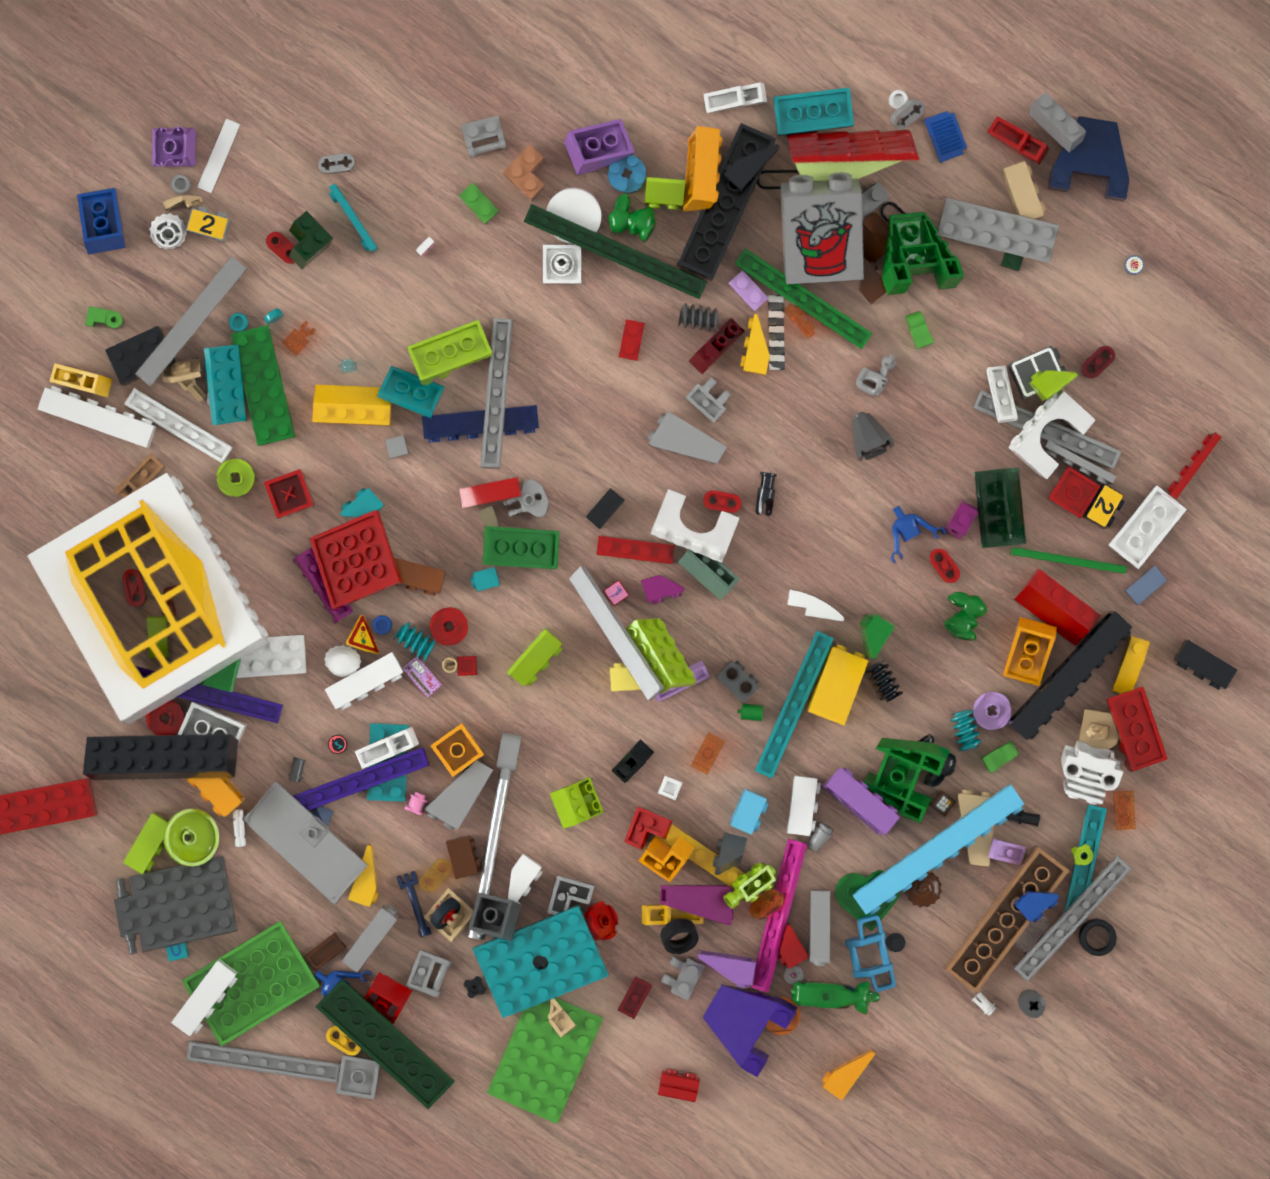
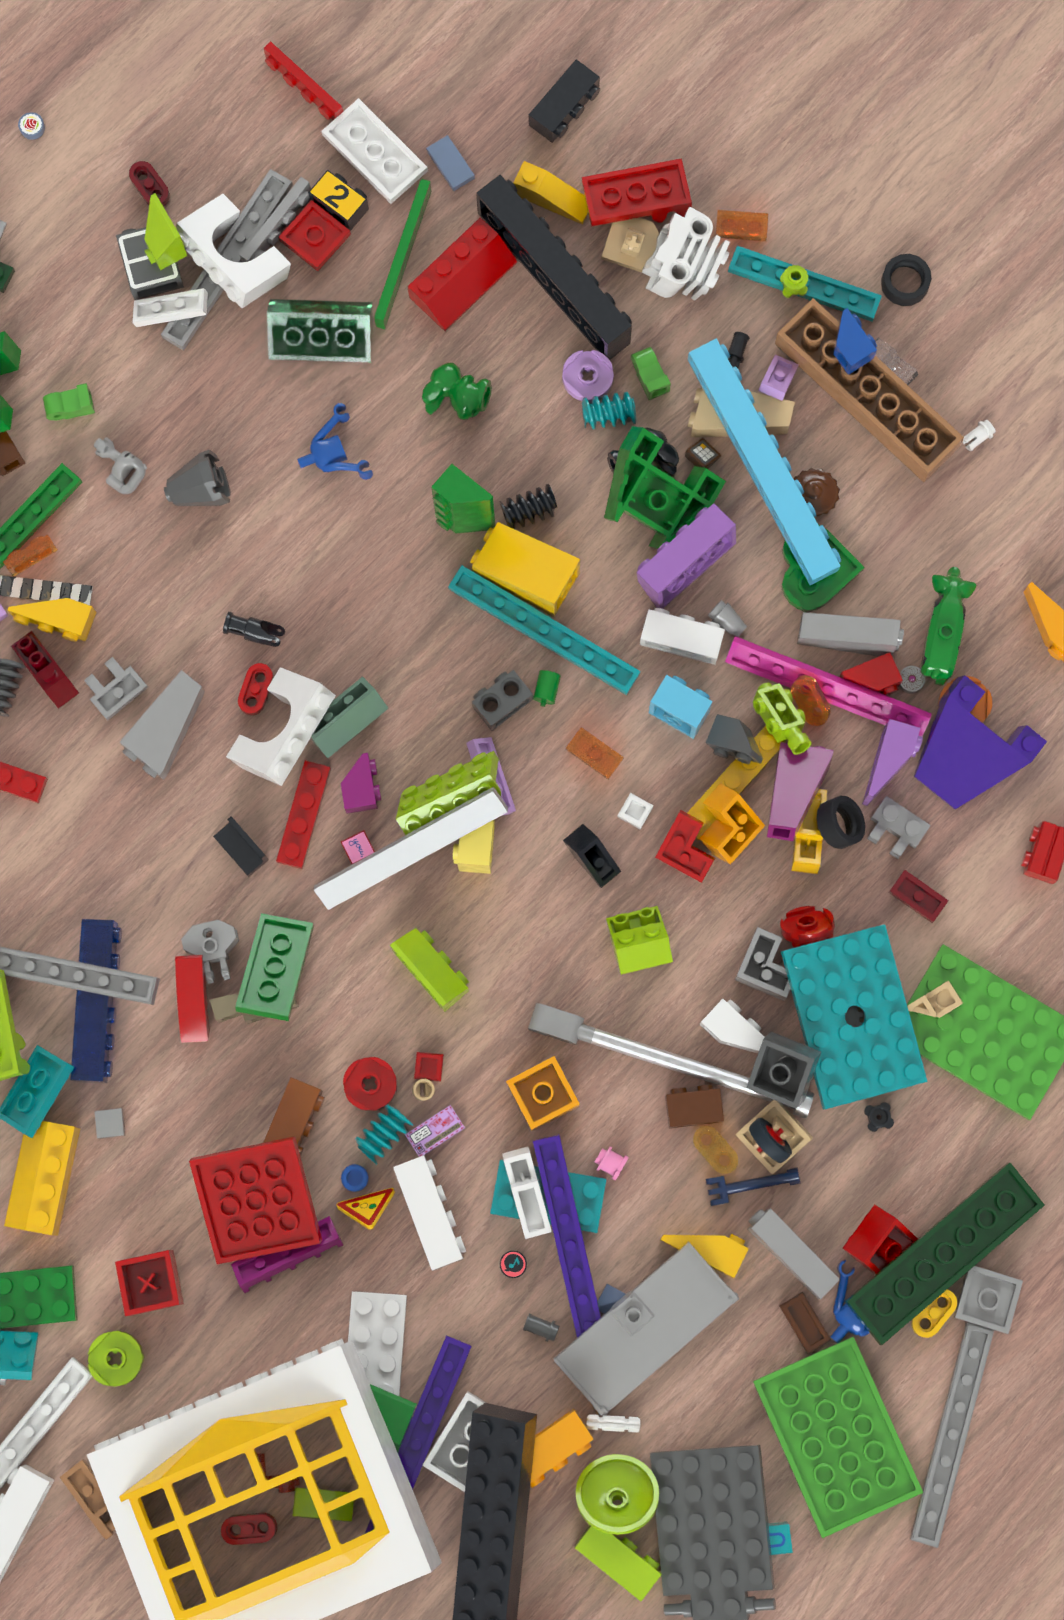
camera: 80 degrees left, 10 degrees down
red plate [146,700,185,735] -> none
white brick [171,959,238,1036] -> none
white piece [324,645,362,677] -> none
teal slope [340,488,385,517] -> none
light grey plate [406,949,452,997] -> none
light grey slope [425,759,494,830] -> none
teal brick [470,567,500,592] -> none
white slope [787,590,844,621] -> none
dark azure bar [845,914,896,992] -> none
black plate [886,933,906,952] -> none
red plate [929,548,960,583] -> none
magenta torso [944,499,978,540] -> none
light orange slope [1002,617,1057,686] -> none
light grey tile [1013,855,1132,982] -> none
dark grey piece [1018,989,1046,1018] -> none

